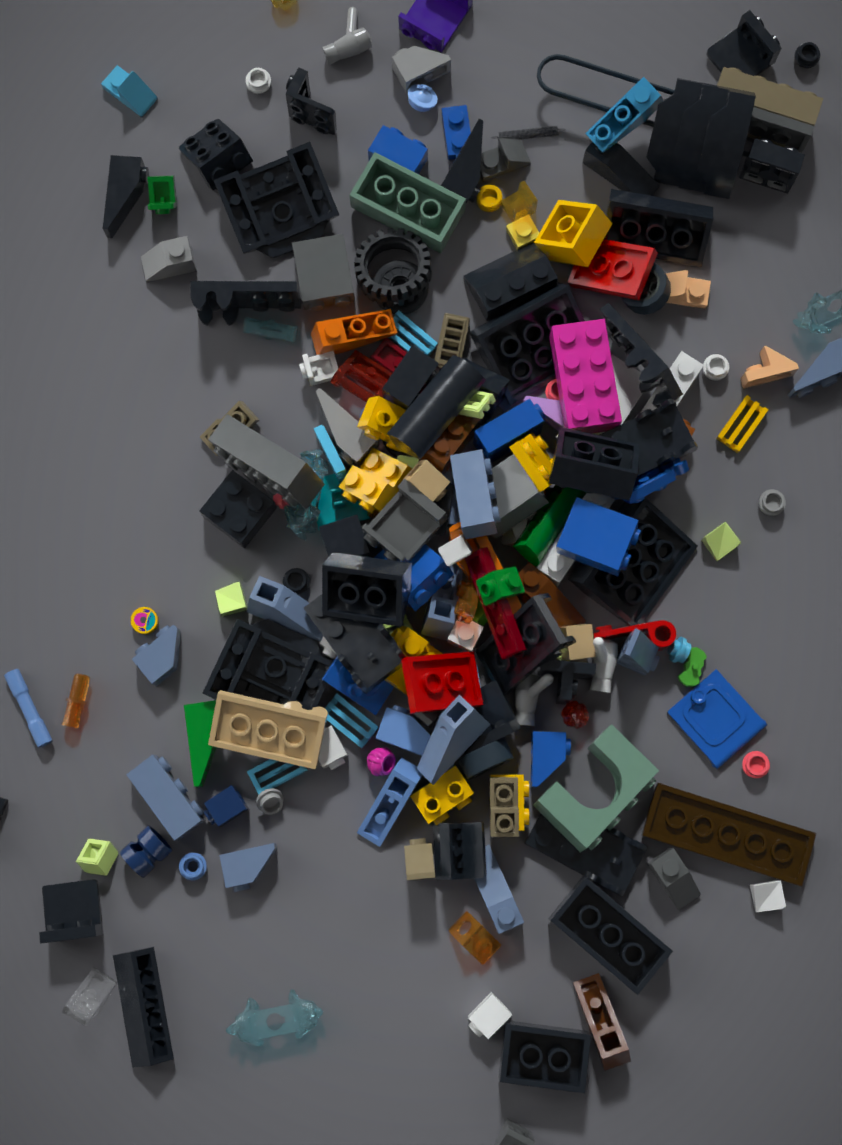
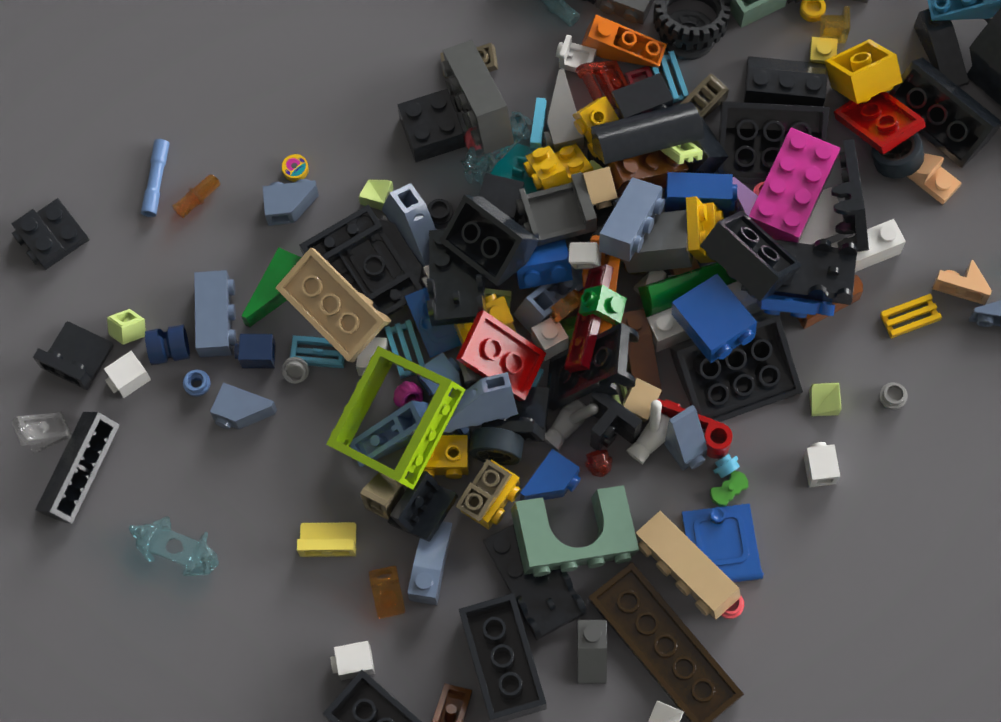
camera: 35 degrees right, 10 degrees down
white plate [703,354,729,381] -> none
none -> white brick [104,351,151,398]
none -> light yellow panel [297,522,357,557]
none -> lime window [326,346,466,489]
none -> tan brick [635,511,741,620]
none -> white brick [803,442,840,487]

